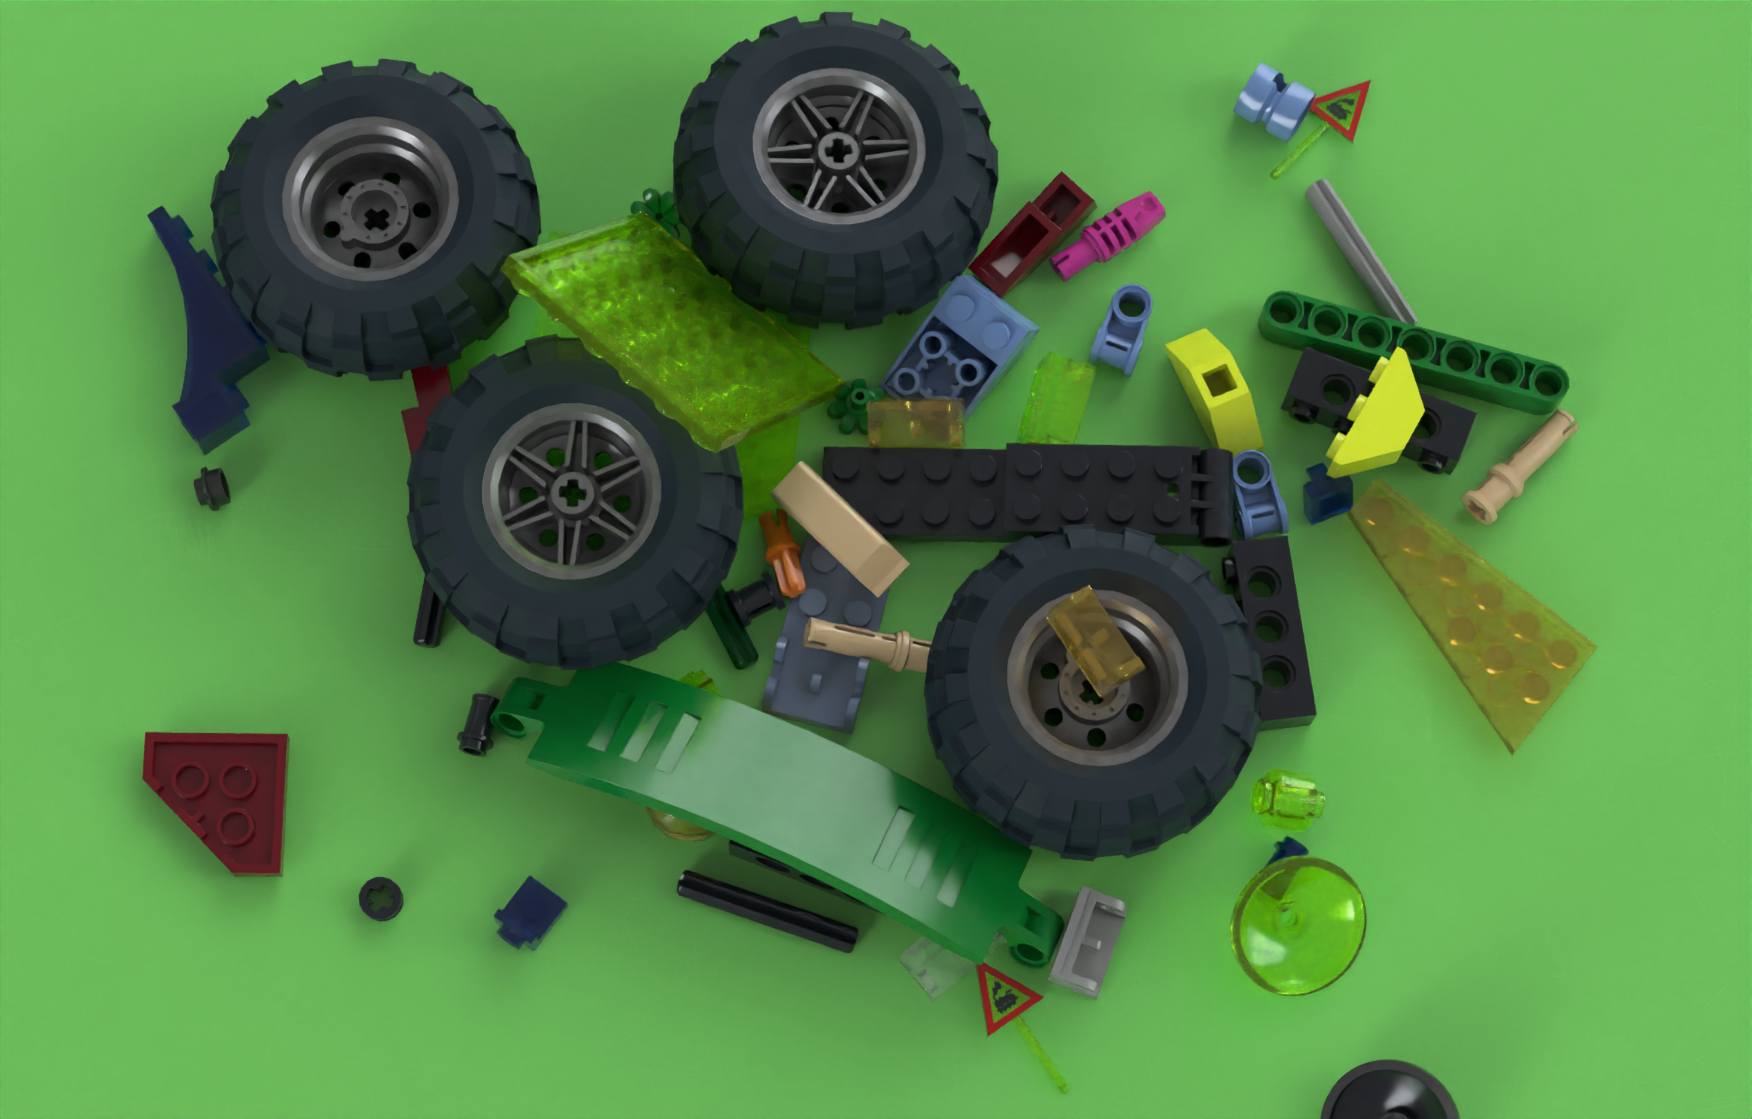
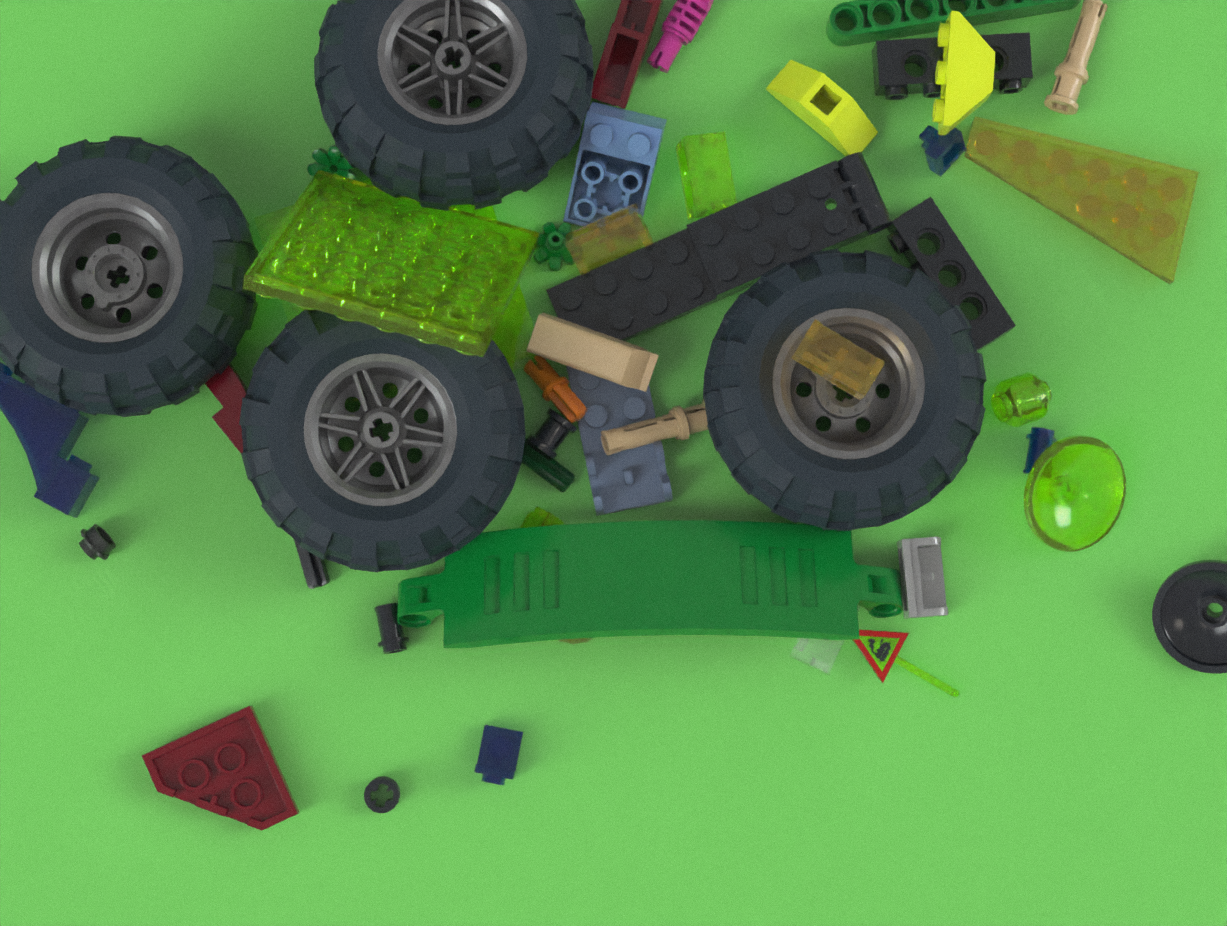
camera: 20 degrees left, 10 degrees up
black axle [677,870,859,953] -> none
medium blue piece [1088,283,1153,377] -> none
medium blue piece [1233,450,1289,541] -> none

